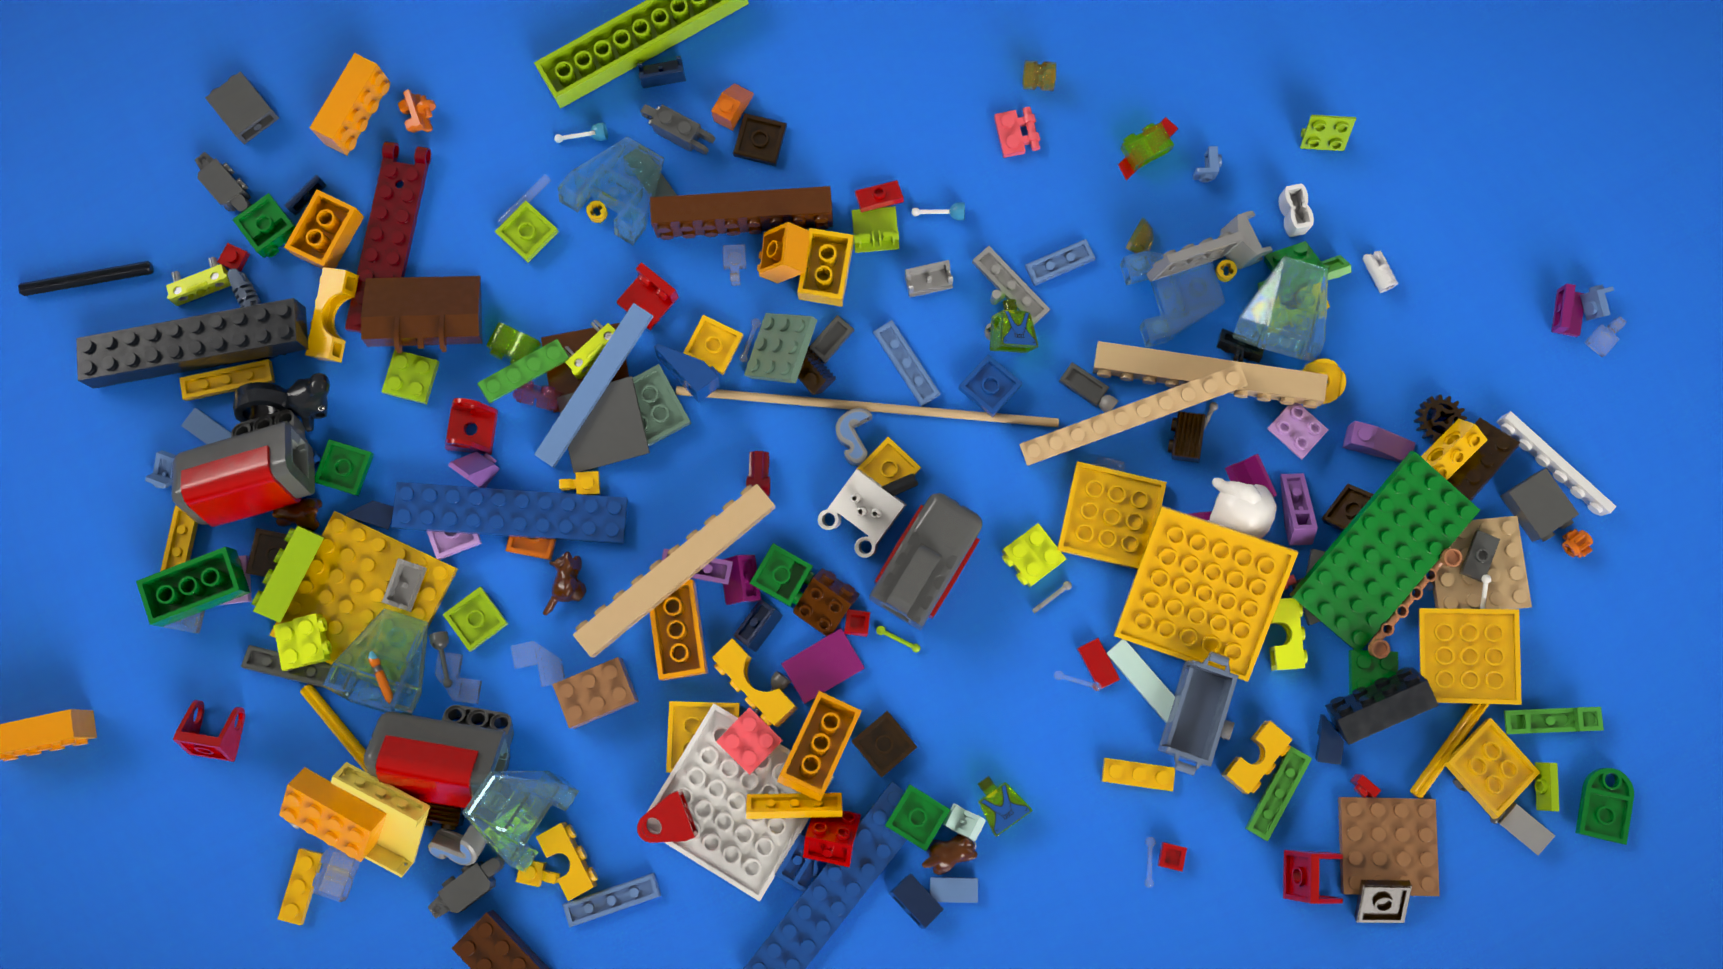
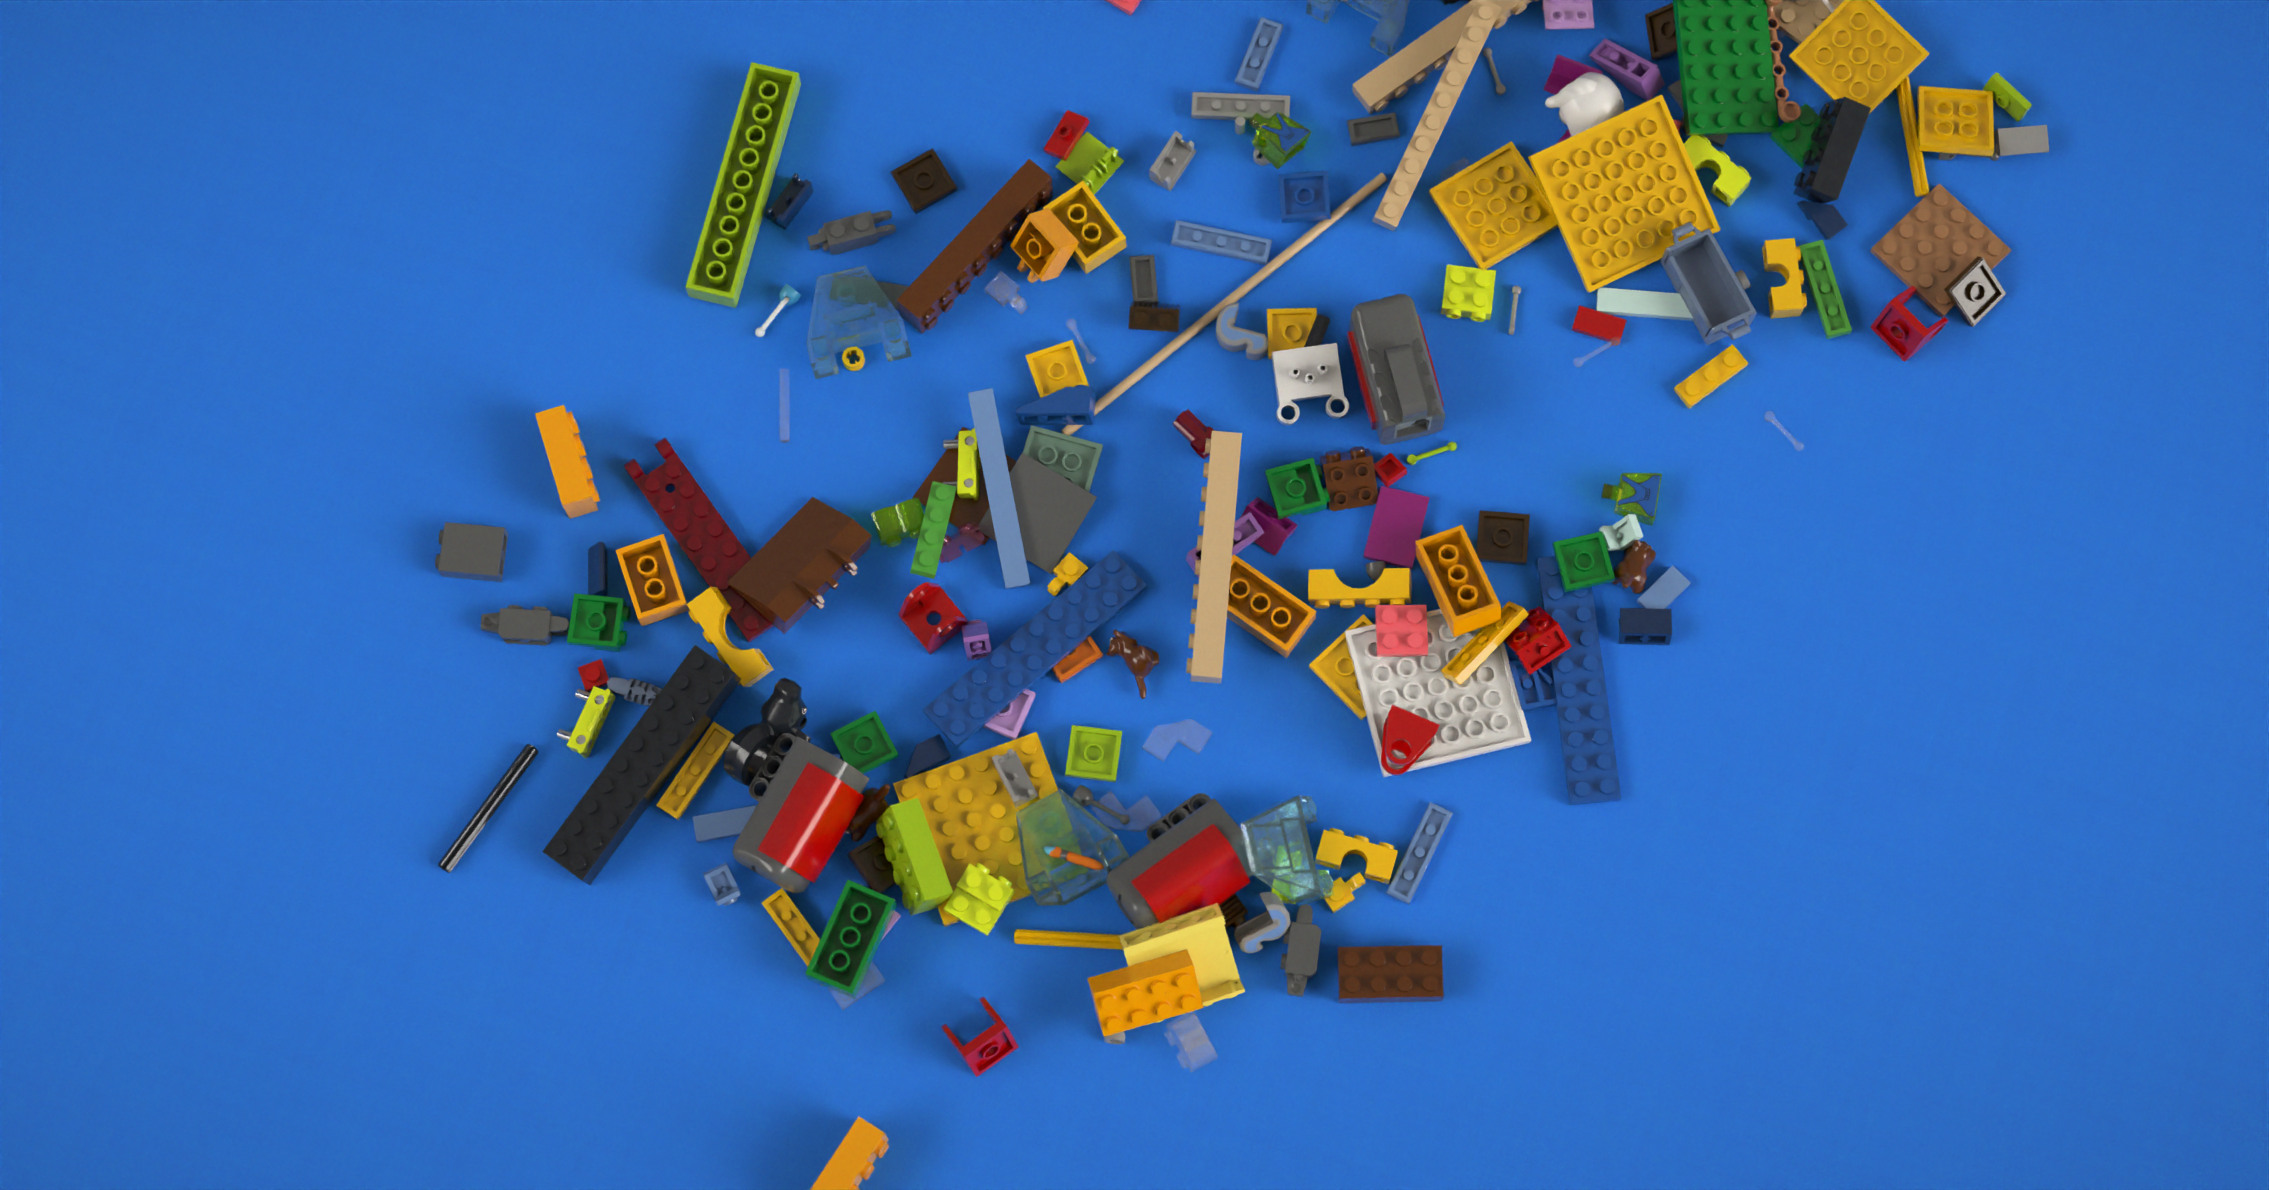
camera: 45 degrees left, 5 degrees down
dark grey tile [241,645,339,690] -> none
yellow plate [278,848,325,925] -> none
lime plate [381,349,440,405] -> none
orange hips [398,89,436,133] -> none
lime plate [495,200,559,263] -> none
medium nougat brick [552,657,639,729] -> none
red bracket [617,262,679,330] -> none
orange slope [711,83,754,131] -> none
dark blue slope [733,599,783,652] -> none
sand green plate [744,313,817,384] -> none
hinge [912,202,965,220] -> none
light grey hinge [1099,395,1118,413] -> none
red plate [1158,842,1187,872] -> none
dark brown brick [1168,411,1206,463] -> none
red plate [1350,774,1381,798] -> none
bright green slope [1504,707,1604,734] -> none
green plate [1575,768,1634,845] -> none

